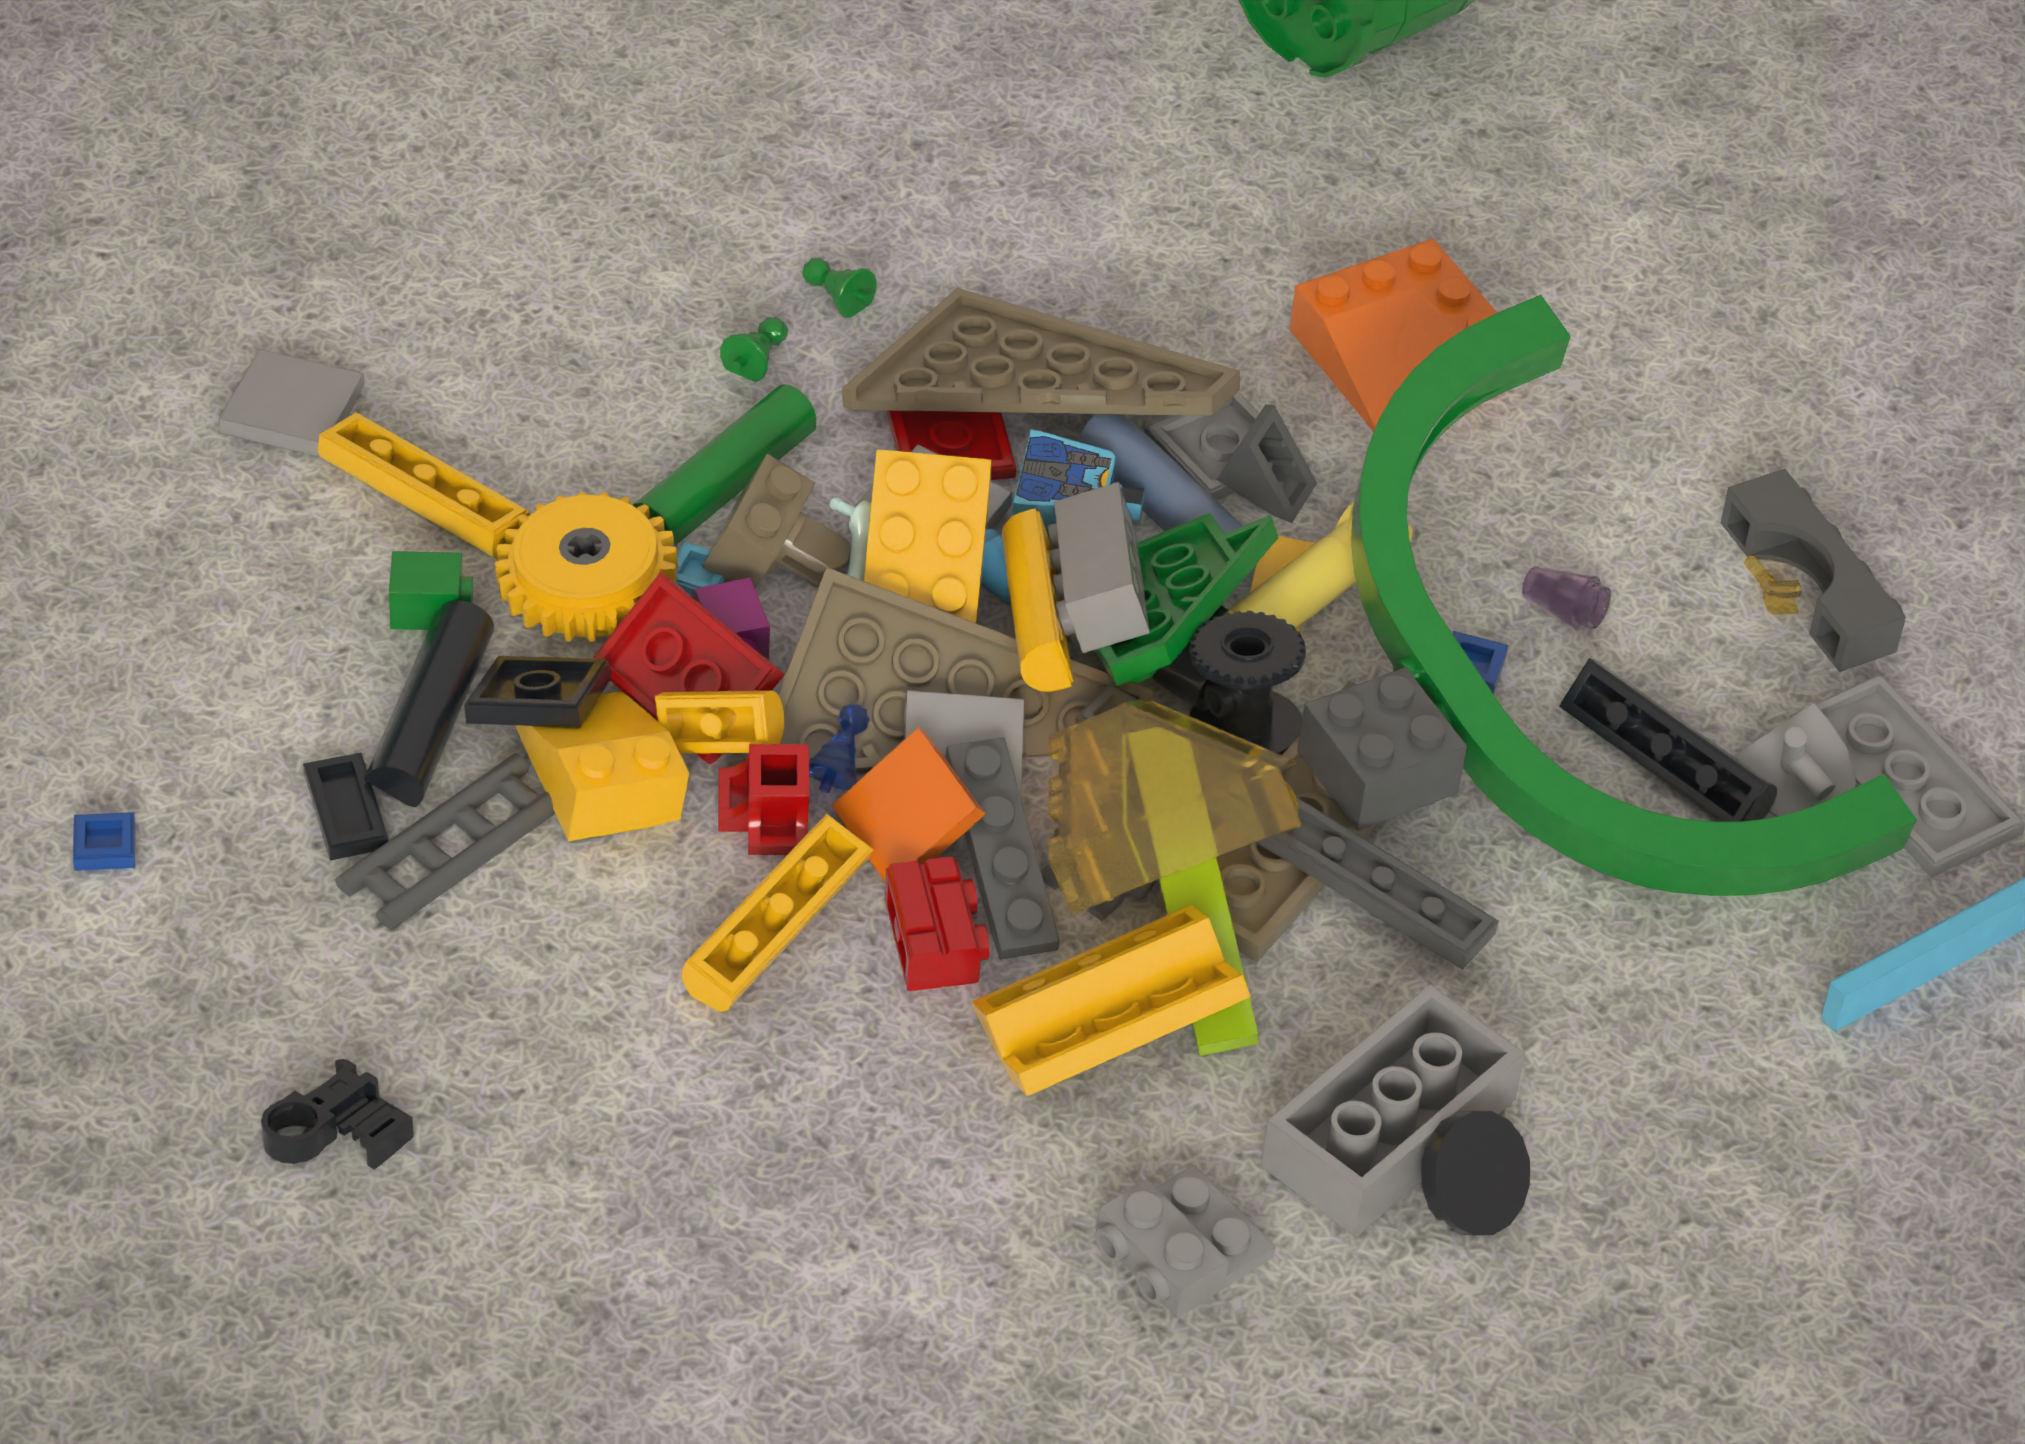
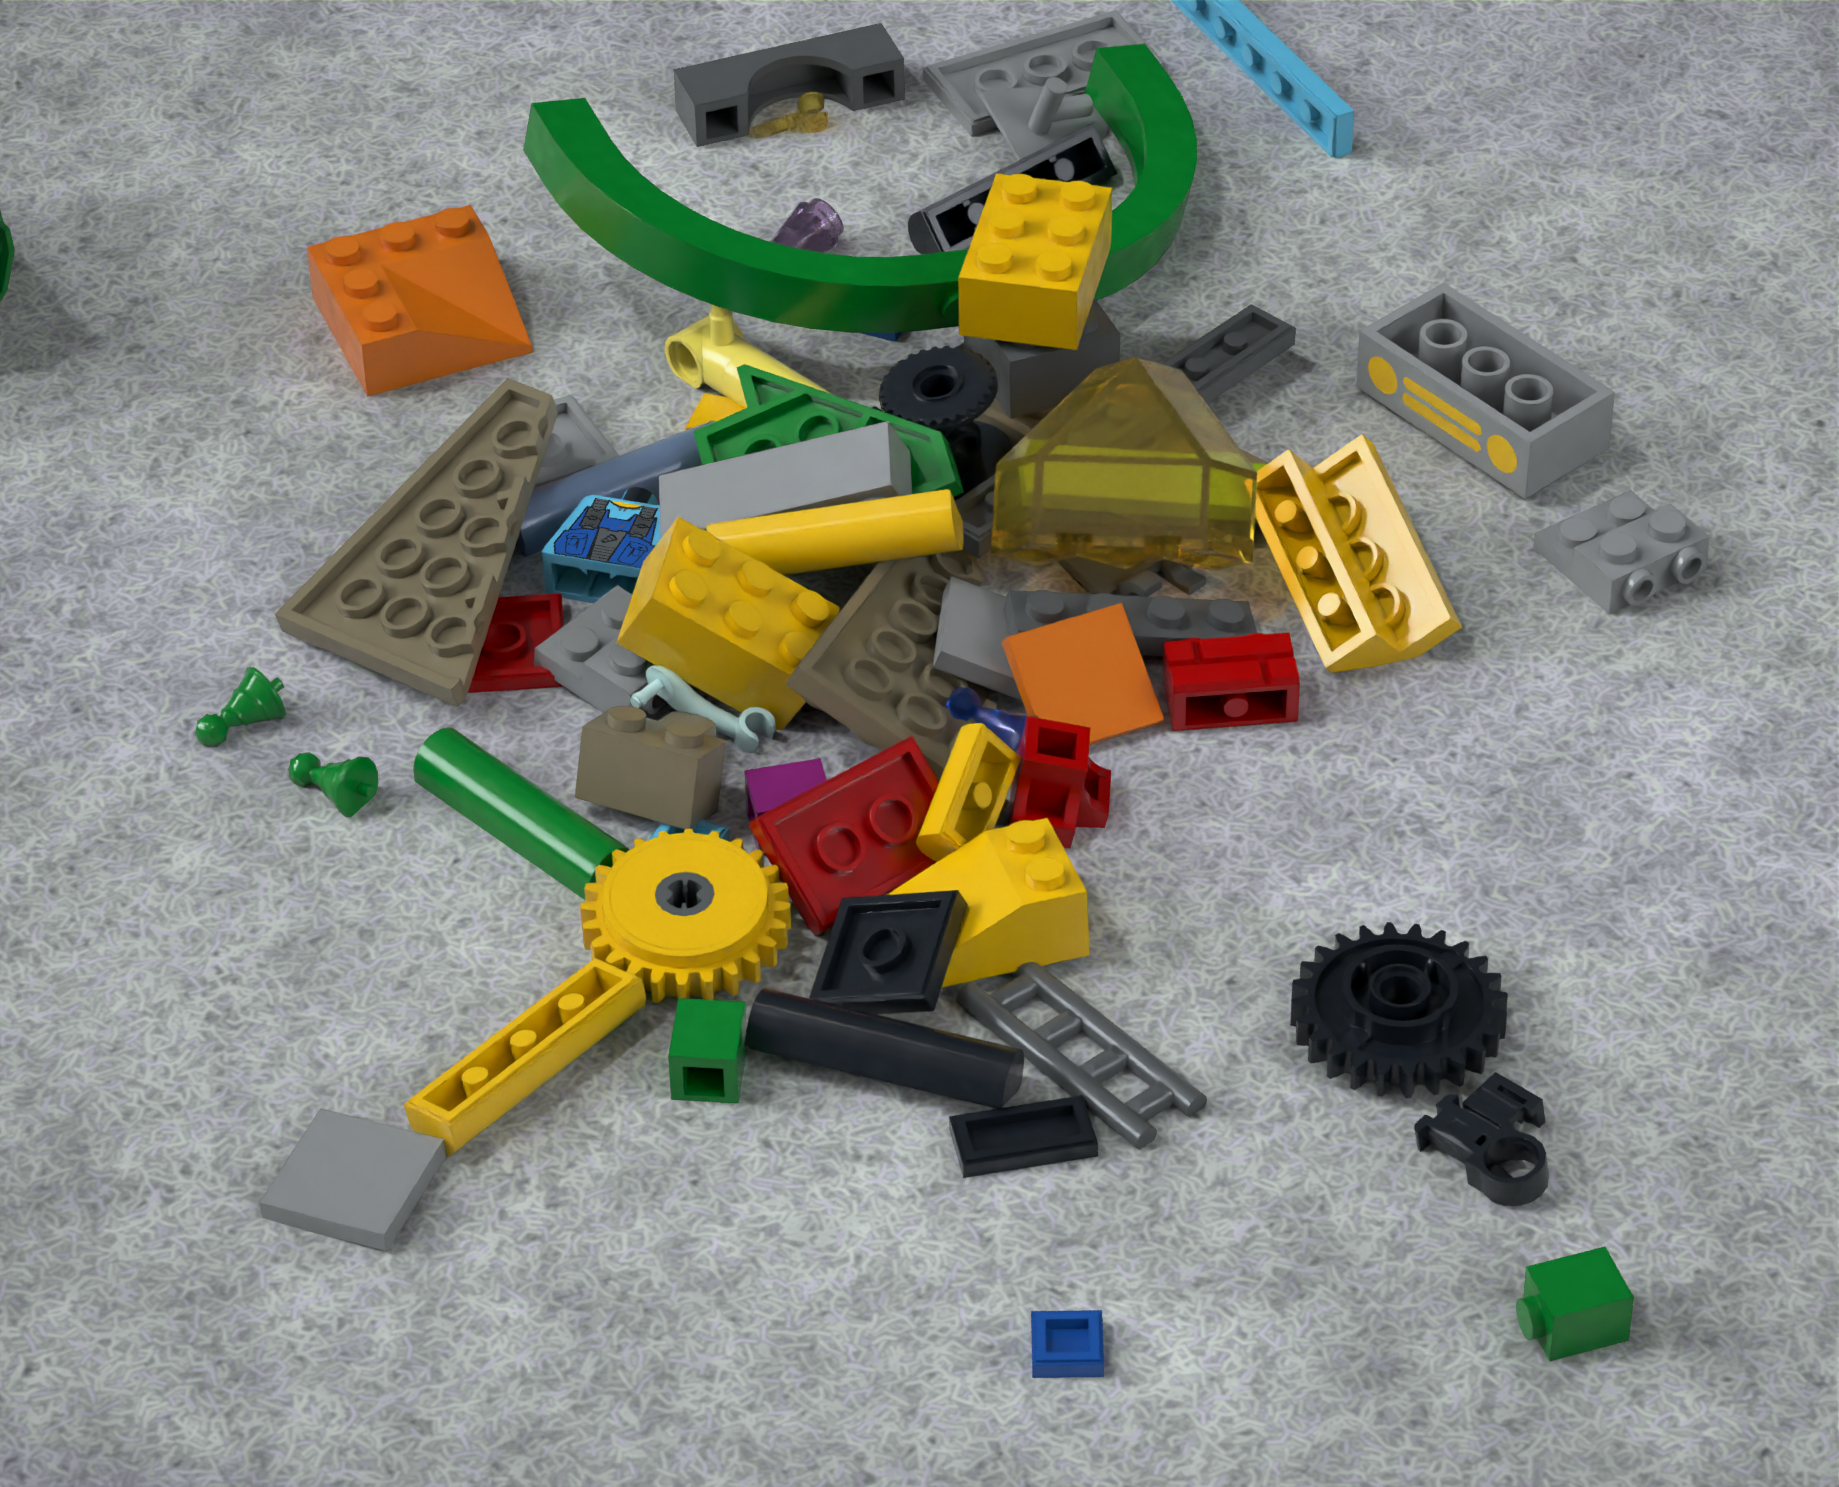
camera: 80 degrees left, 5 degrees down
yellow brick [681,814,874,1012] -> none
dark grey slope [1216,404,1317,523] -> none
black tile [1421,1111,1530,1236] -> none
none -> yellow brick [958,174,1112,350]
none -> black gear [1290,922,1508,1098]
none -> green brick [1516,1246,1634,1361]

